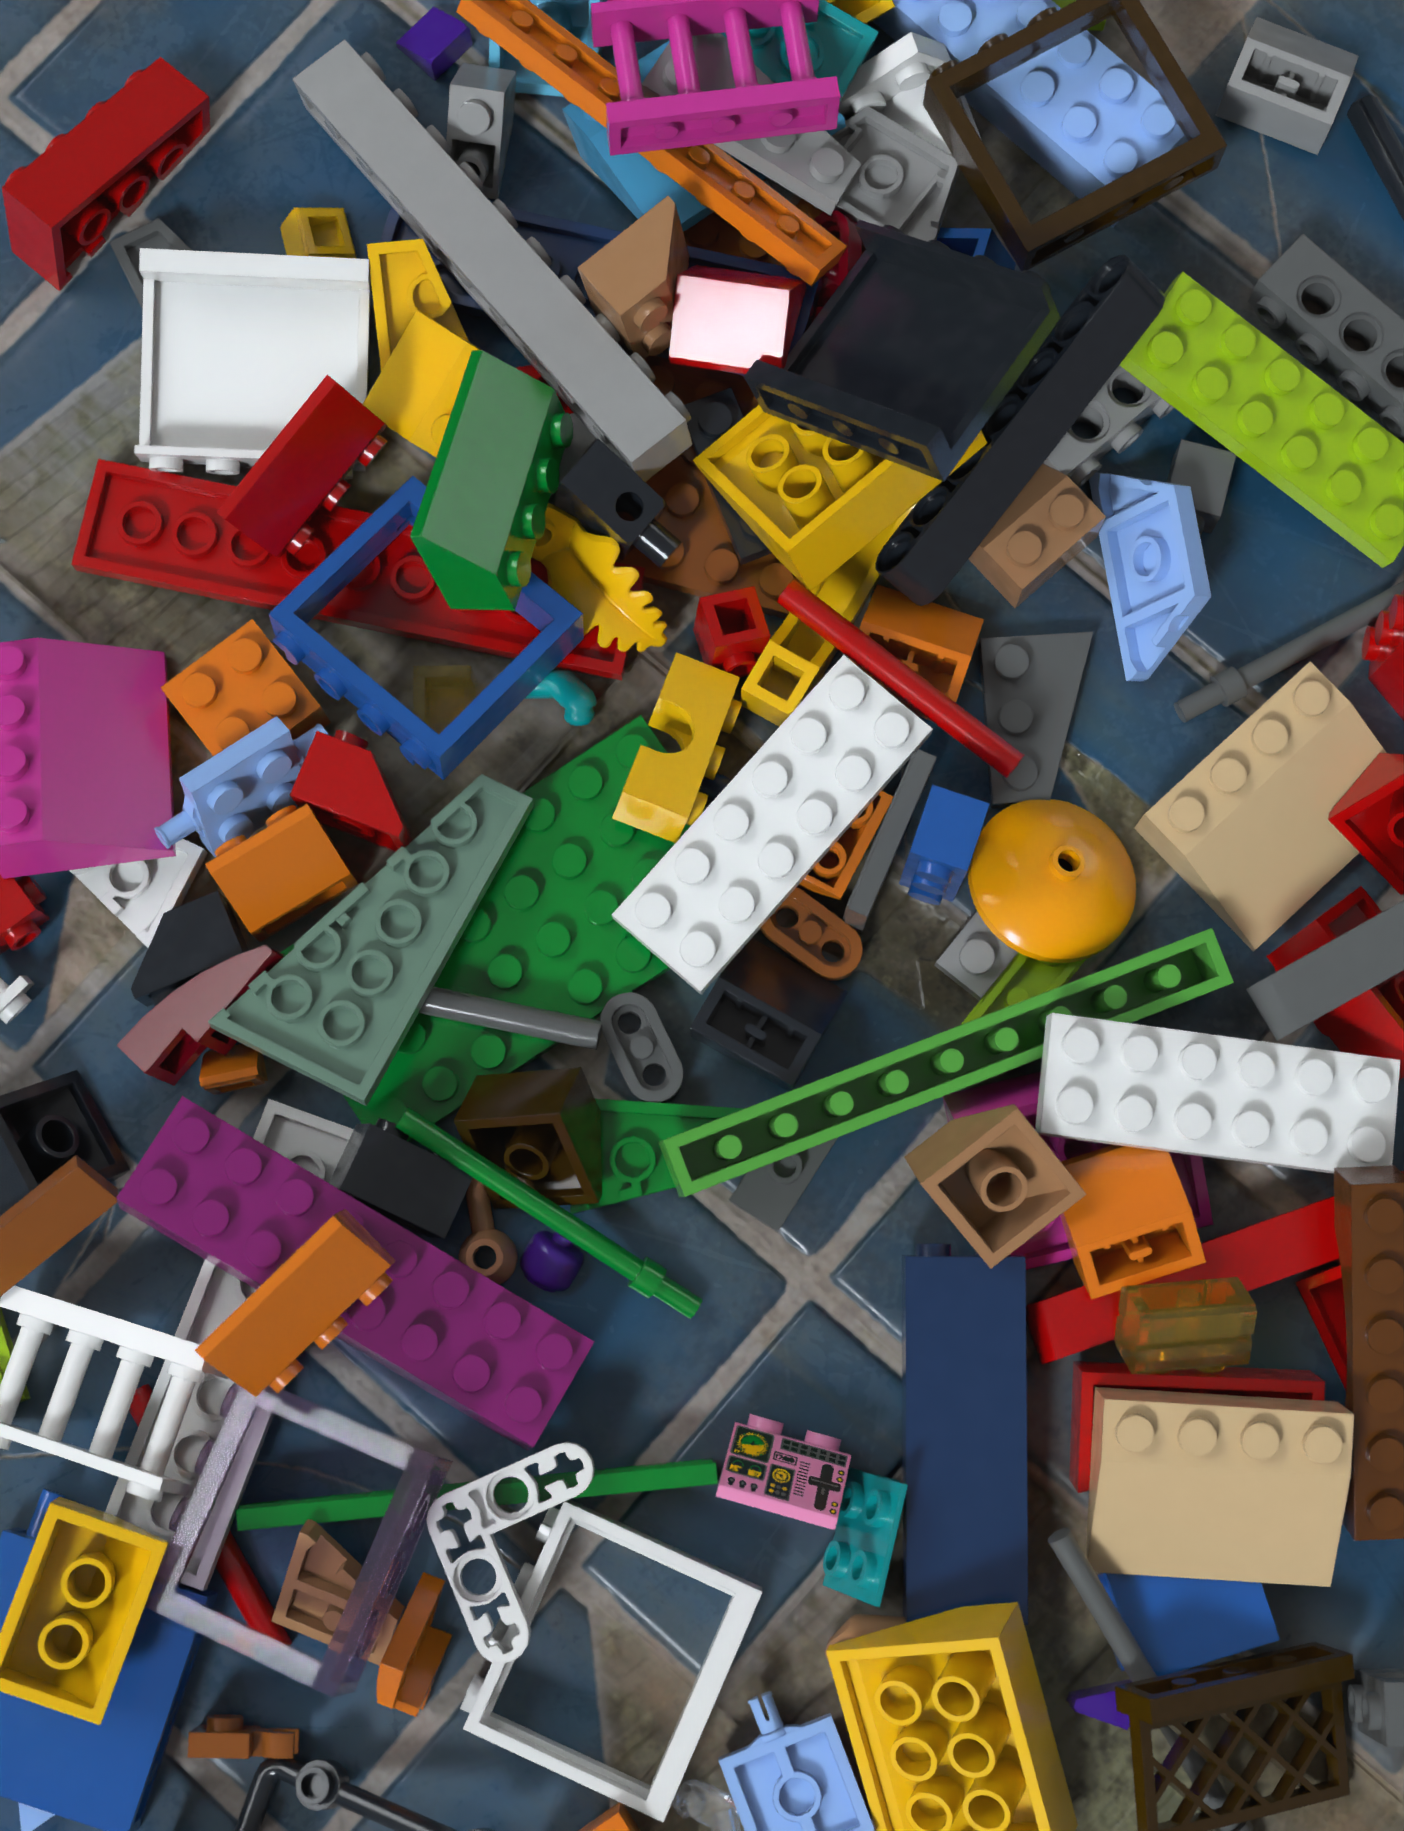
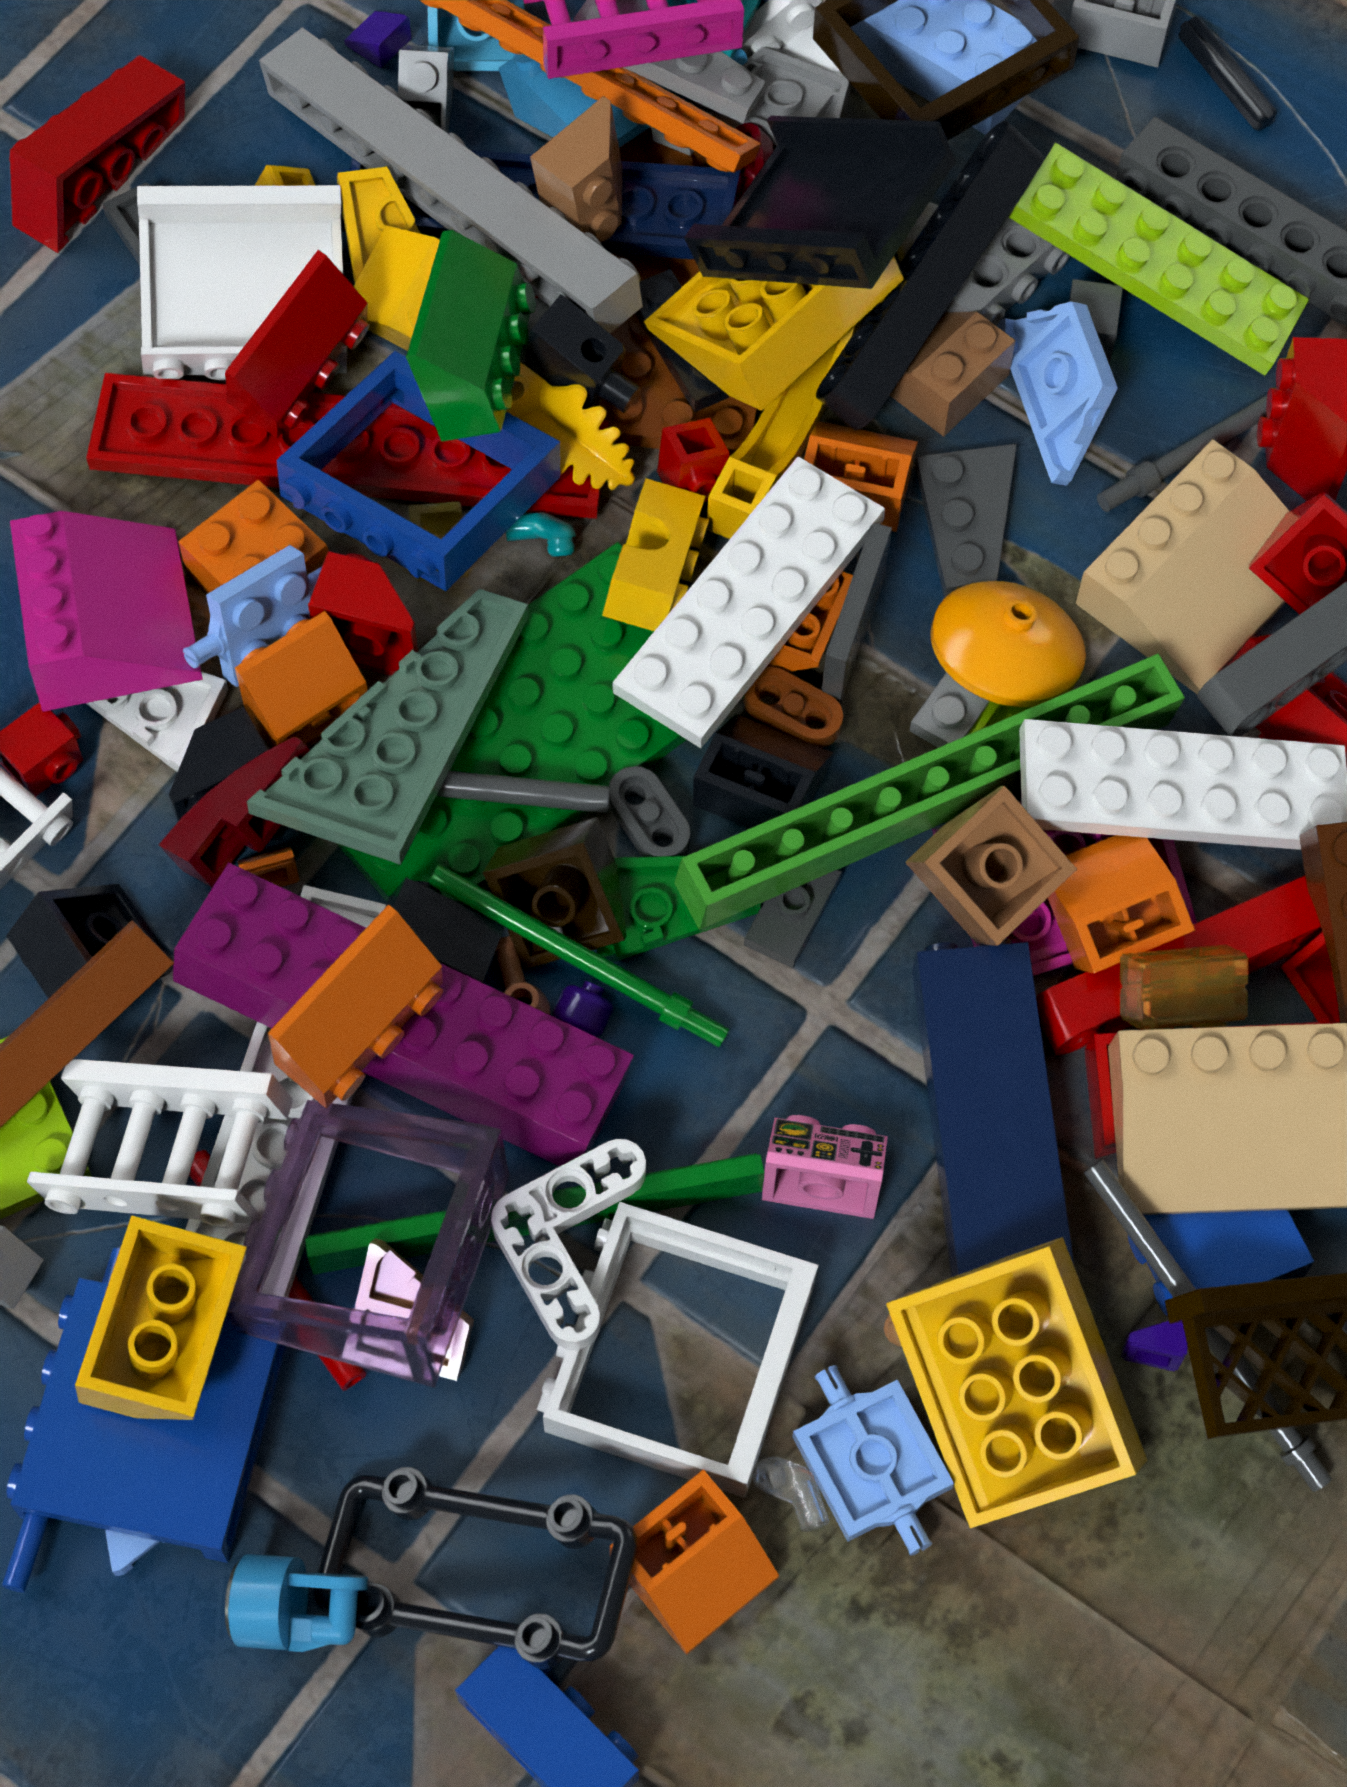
camera: 10 degrees left, 15 degrees down
dark orange plate [187,1714,300,1759] -> none
orange slope [376,1572,453,1717] -> none
slope [669,265,806,374] -> none
red piece [777,579,1025,778] -> none
teal hinge [823,1468,908,1607] -> none
blue brick [899,784,990,905] -> none

